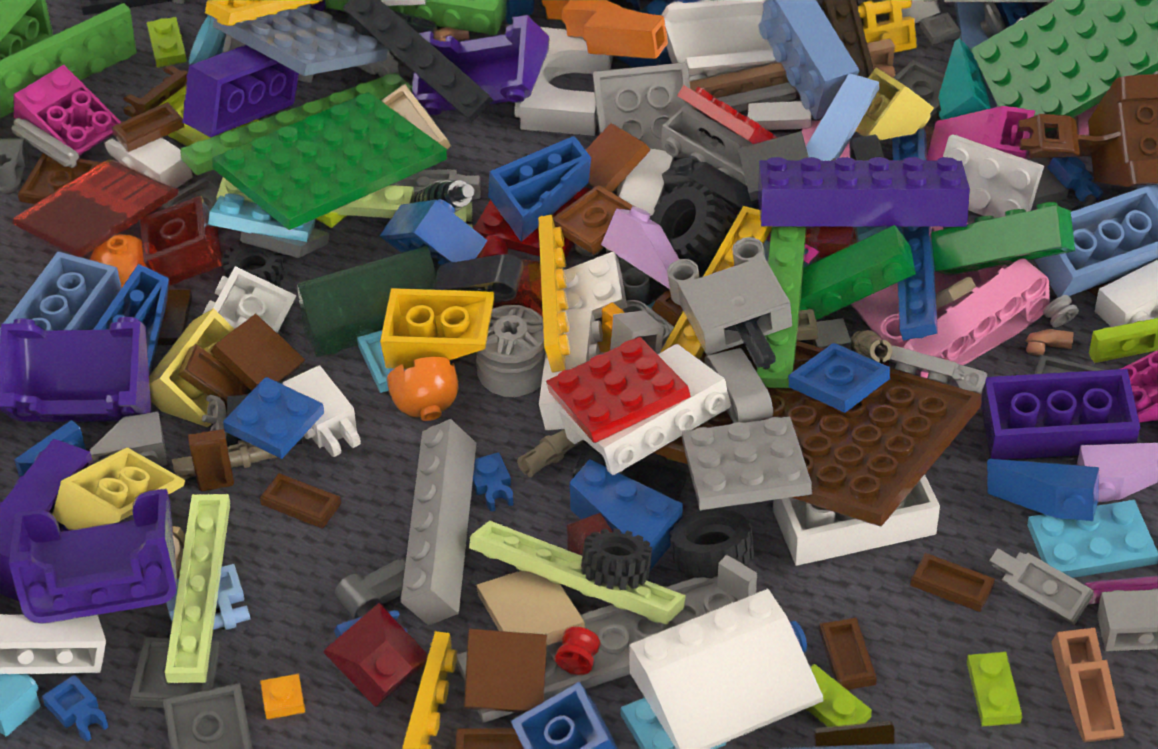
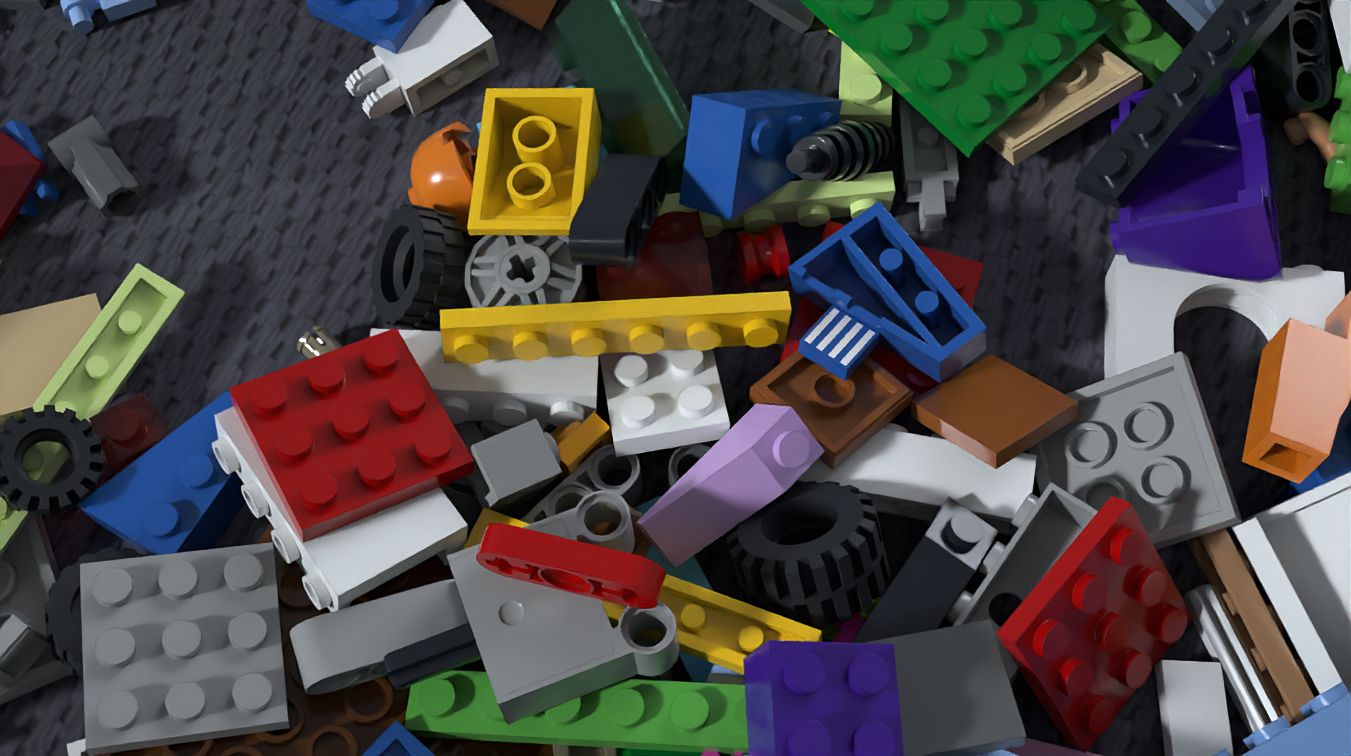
camera: 90 degrees right, 20 degrees up
reddish brown tile [260,473,341,529] -> none
light grey brick [401,419,477,625] -> none
blue plate [472,452,514,512] -> none
none -> black tyre [371,204,466,331]
none -> red beam [476,523,666,609]
none -> blue tile [798,305,880,381]

